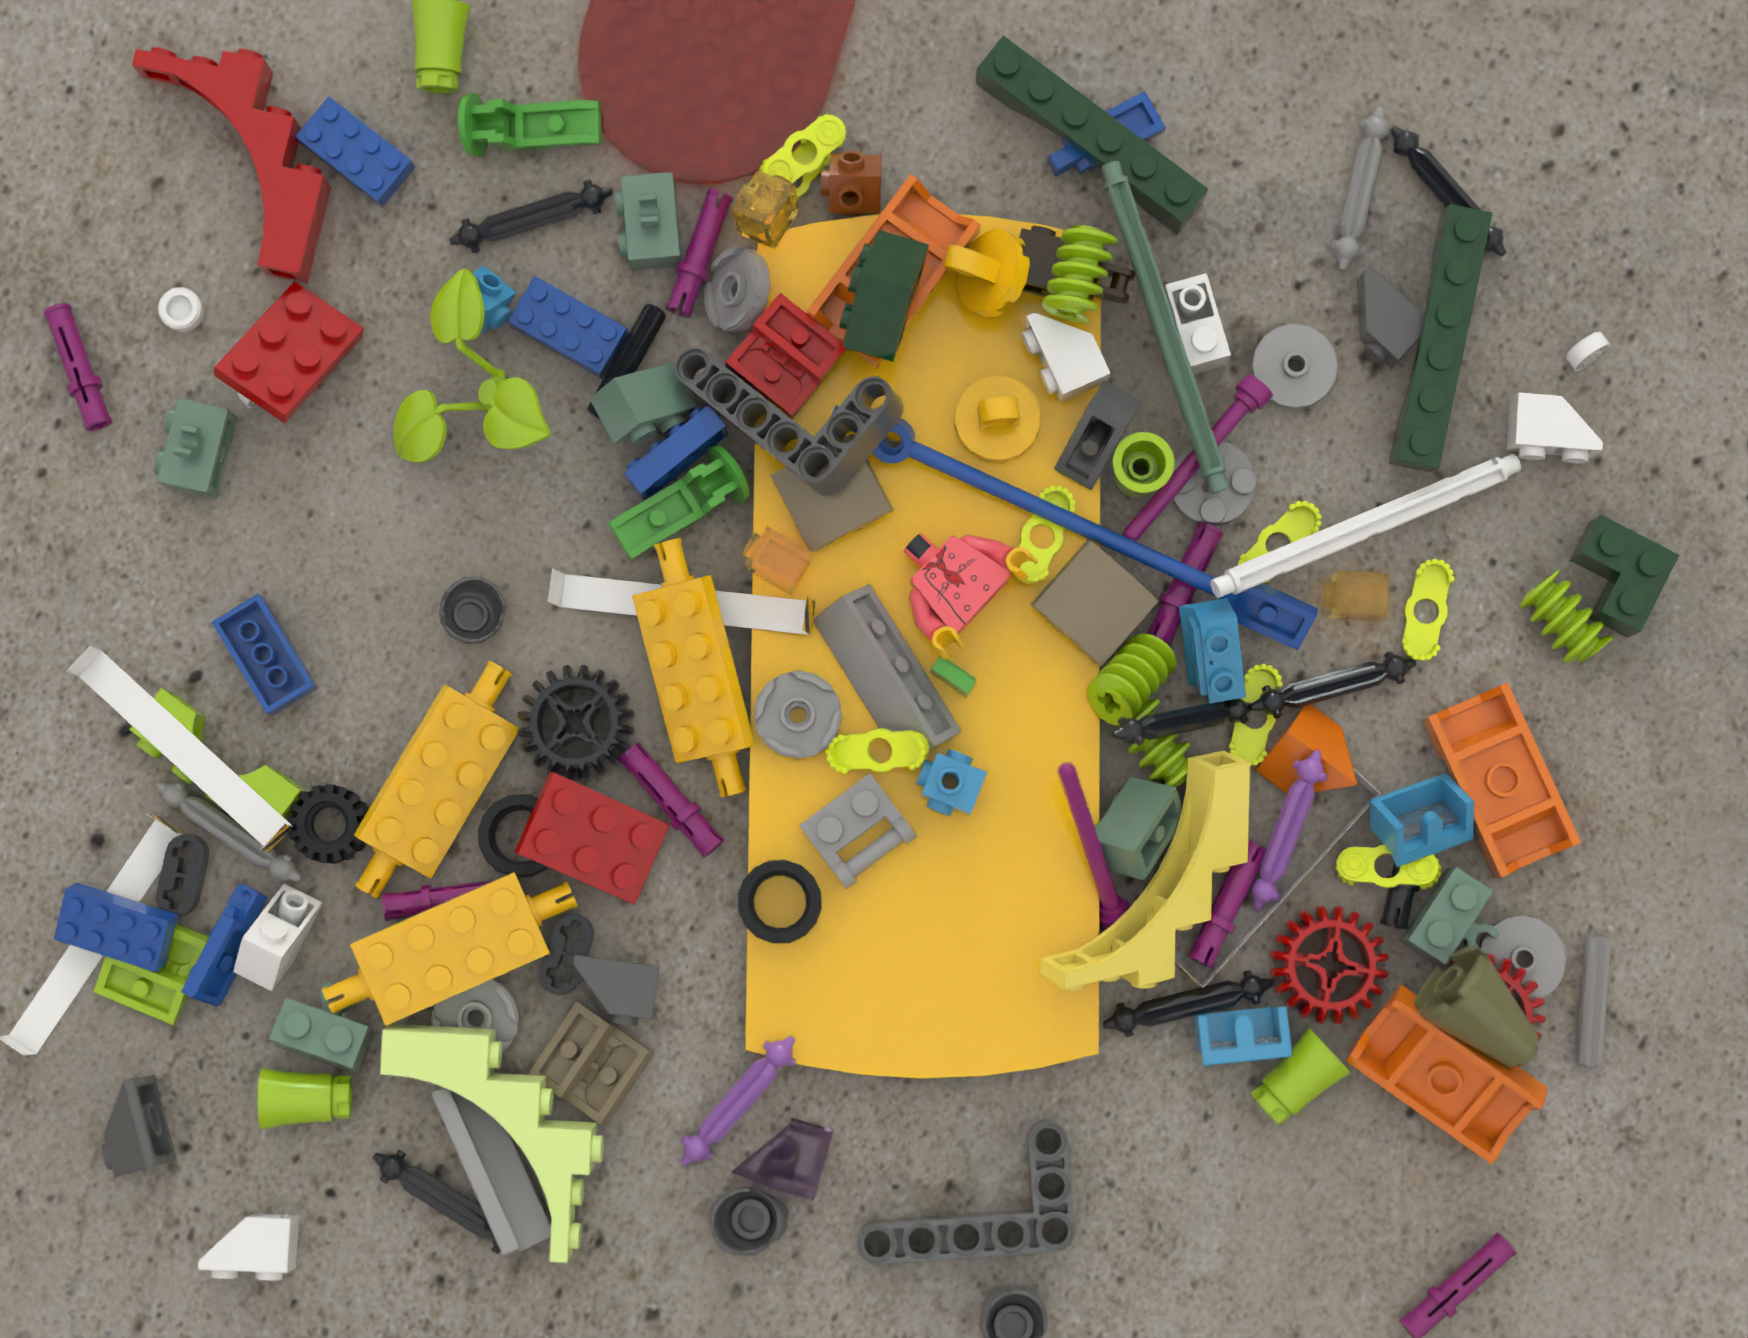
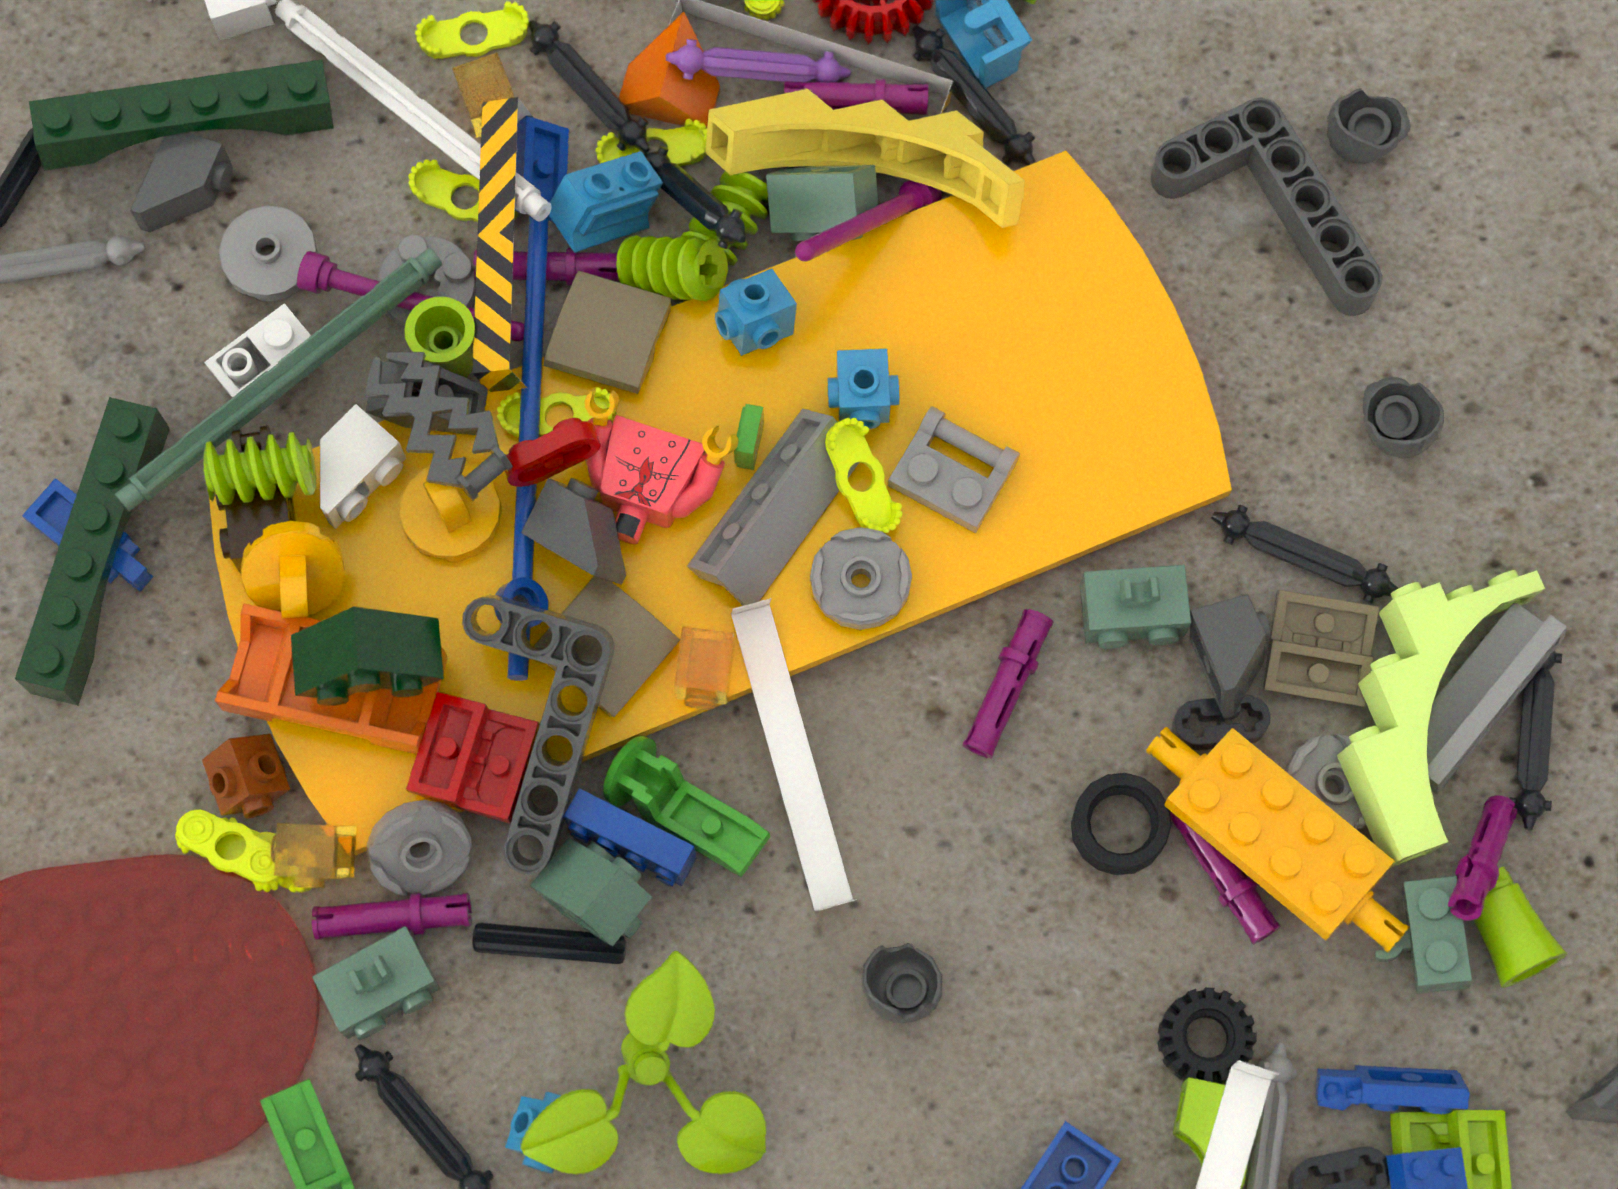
camera: 115 degrees left, 10 degrees down
white slope [233,883,323,991] -> none
yellow plate [354,660,520,899] -> none
blue piece [507,276,629,379] -> none
red plate [514,772,670,905] -> none
black gear [517,665,635,782] -> none
yellow plate [632,538,755,797] -> none
medium lavender wheel [680,1035,796,1166] -> none
clear purple slope [731,1118,833,1201] -> none
black tyre [738,860,822,944] -> none
none -> dark grey piece [365,352,513,501]
none -> sticker [472,97,534,392]
none -> red plate [504,418,601,487]
none -> dark grey slope [521,478,626,585]
none -> dark azure brick [715,269,797,356]
none -> sand green brick [1079,565,1191,649]
none -> black wheel [1211,504,1399,604]
none -> magenta pin [1448,795,1518,921]

